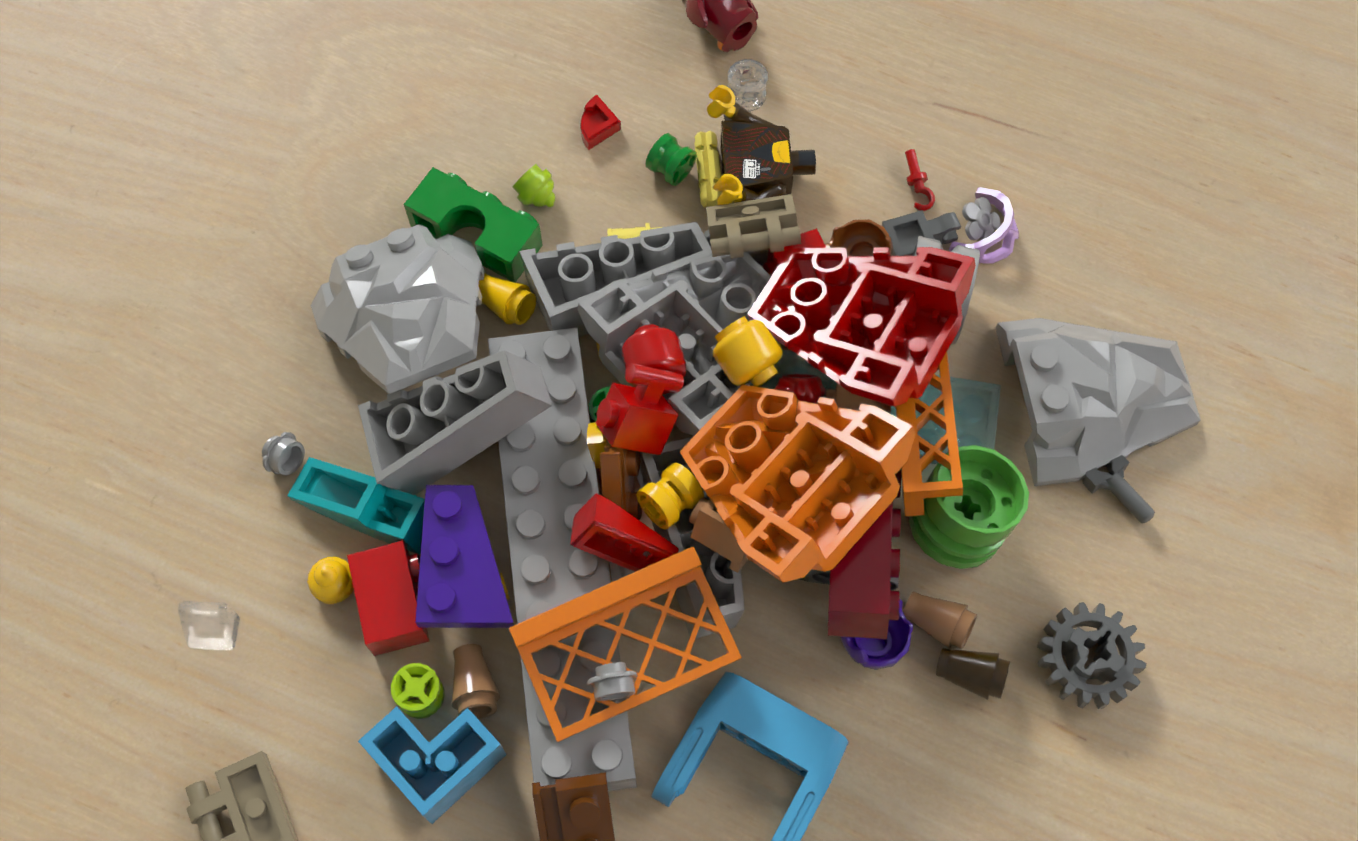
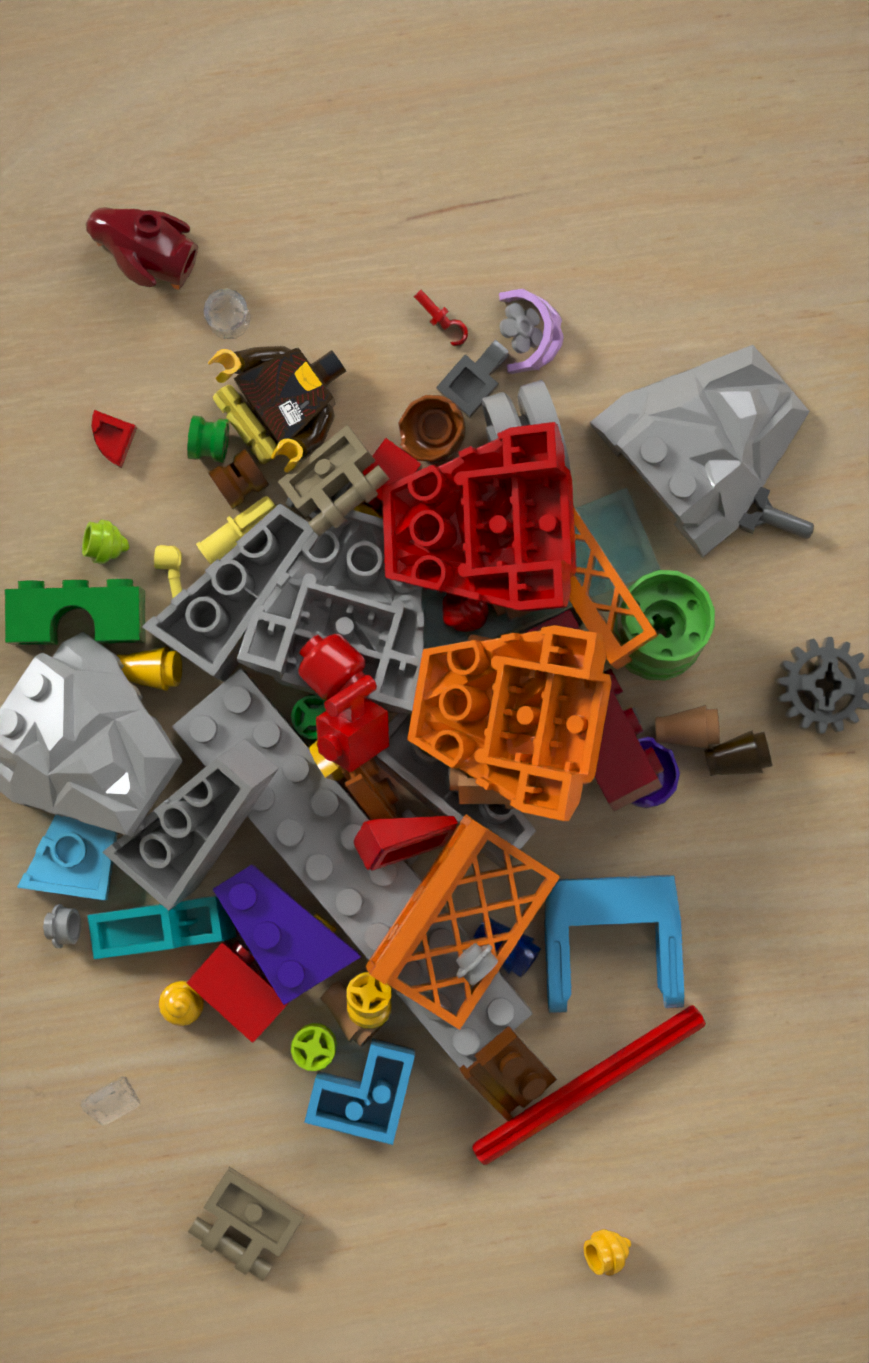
camera: 30 degrees left, 20 degrees up
yellow wheel [636,463,704,530] -> none
yellow head [713,316,783,387] -> none
none -> medium azure wing [17,815,118,900]
none -> light yellow hand [154,545,182,598]
none -> reddish brown wheel [208,449,269,509]
none -> yellow wheel [346,972,391,1028]
none -> clear blue cone [473,916,542,978]

